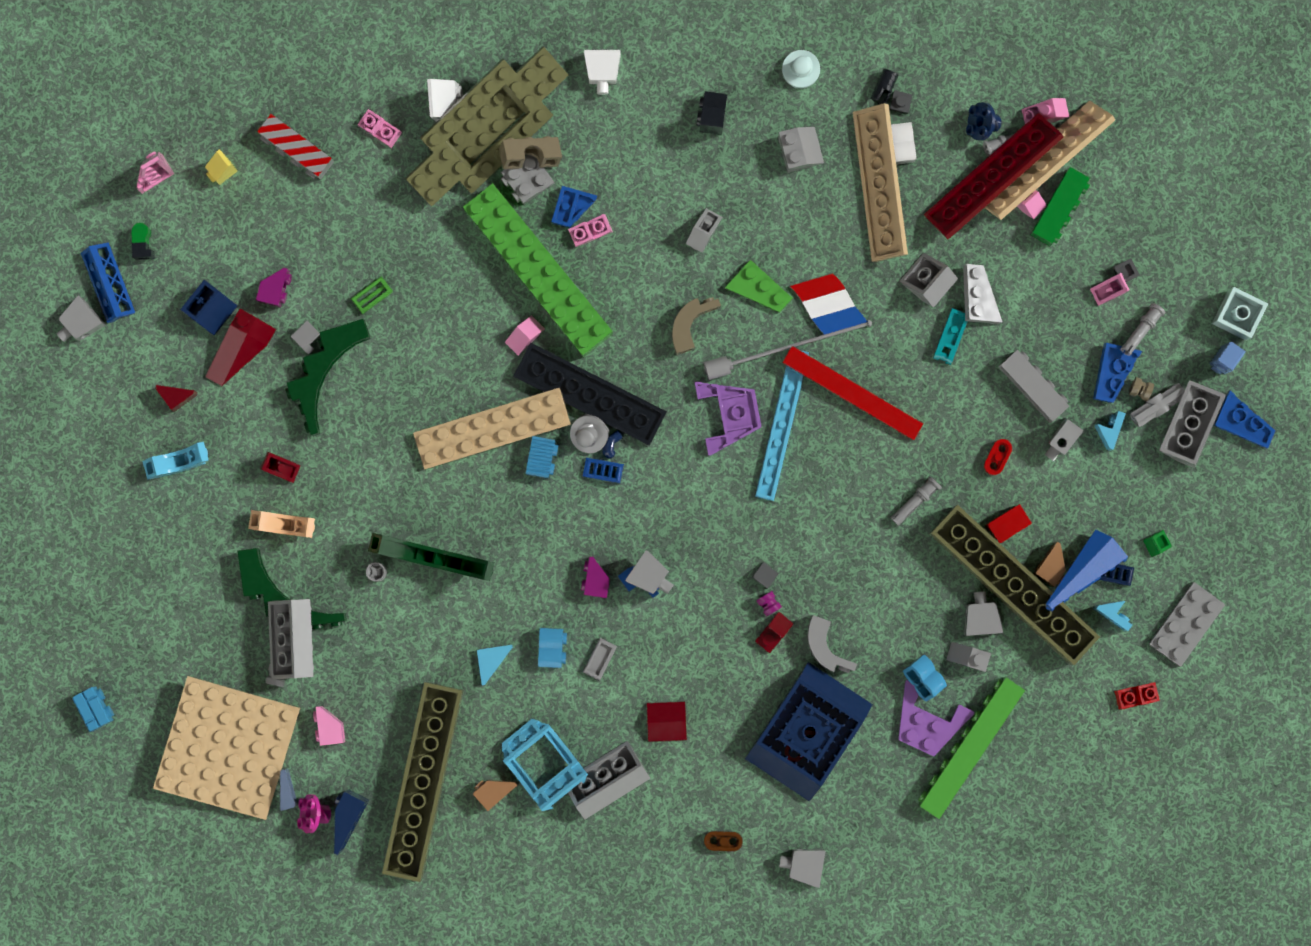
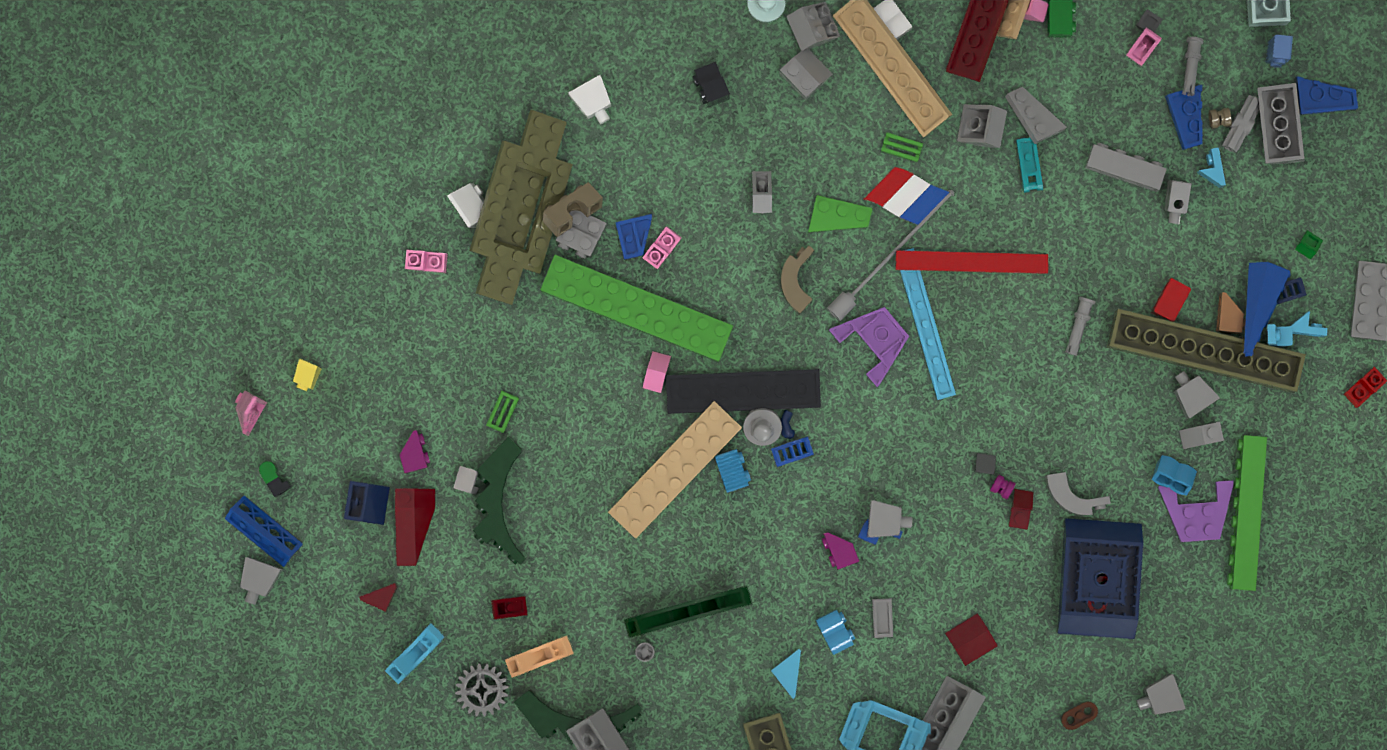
camera: 30 degrees left, 0 degrees up
brick [257,114,334,180] -> none
red plate [984,439,1012,475] -> none
none -> light grey gear [455,663,509,717]
none -> light grey slope [786,2,840,51]
none -> bright green tile [881,133,923,162]
none -> medium azure slope [1267,324,1293,348]

